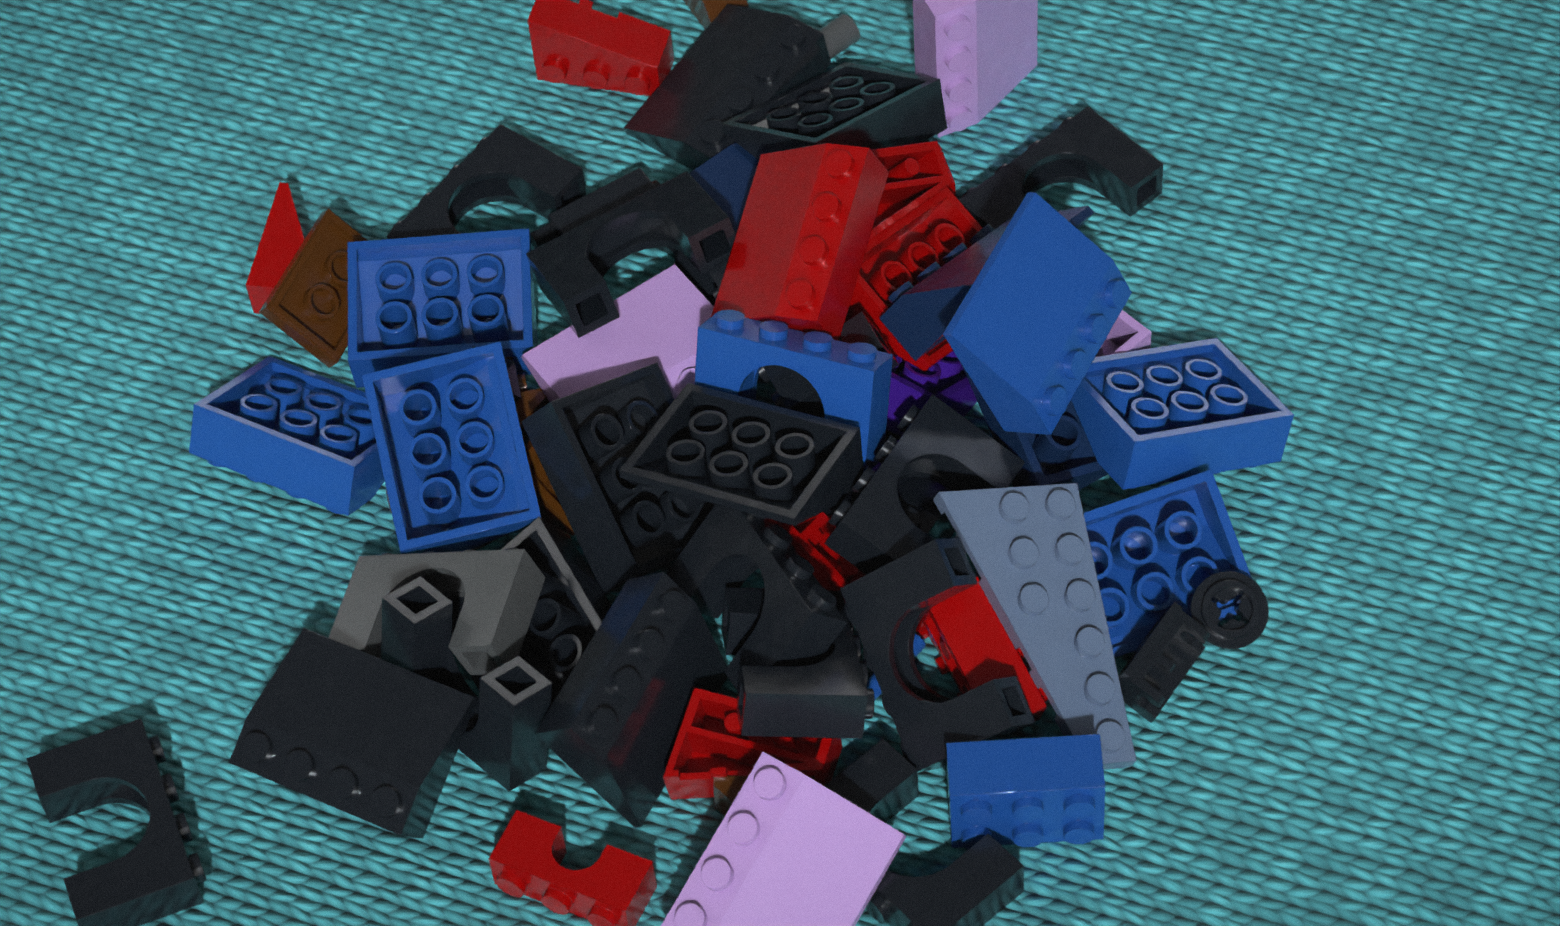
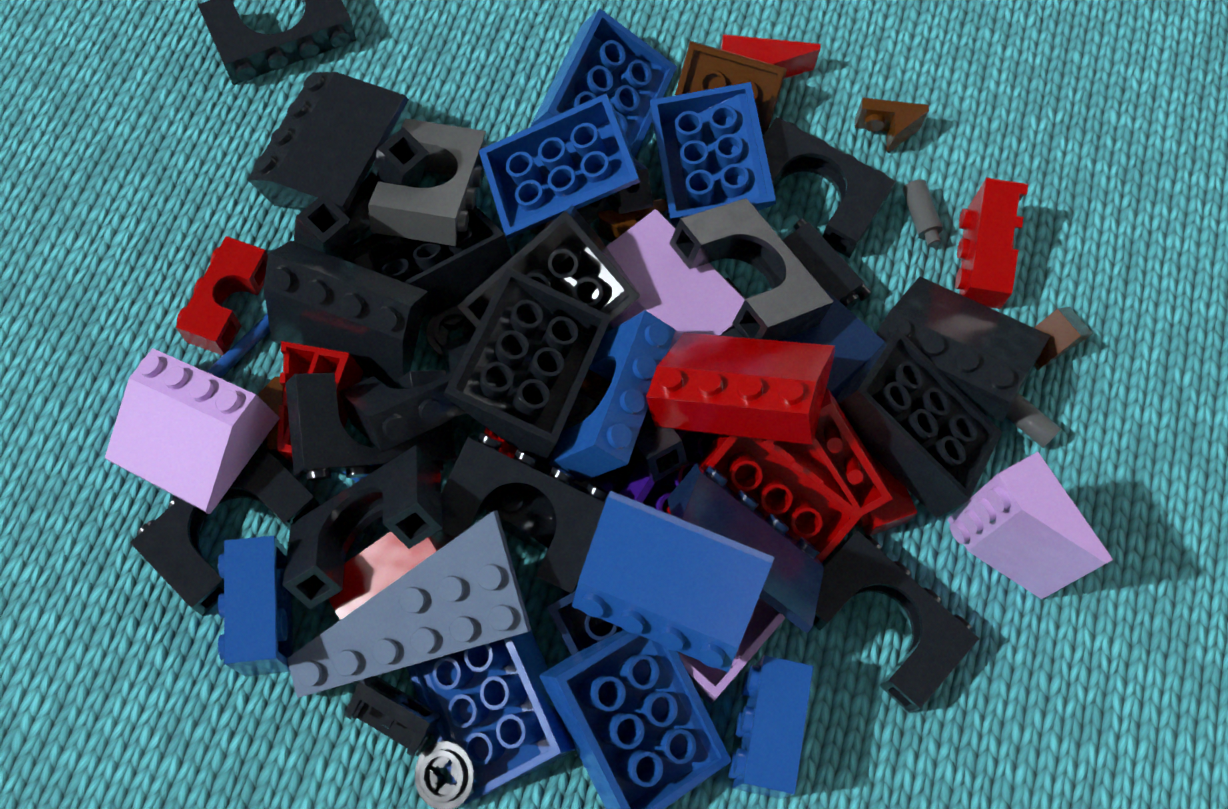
camera: 75 degrees right, 15 degrees up
none -> blue bar [206,314,270,378]
none -> blue brick [728,655,813,799]
none -> reddish brown slope [855,98,929,153]
none -> dark grey cylinder [902,179,943,247]

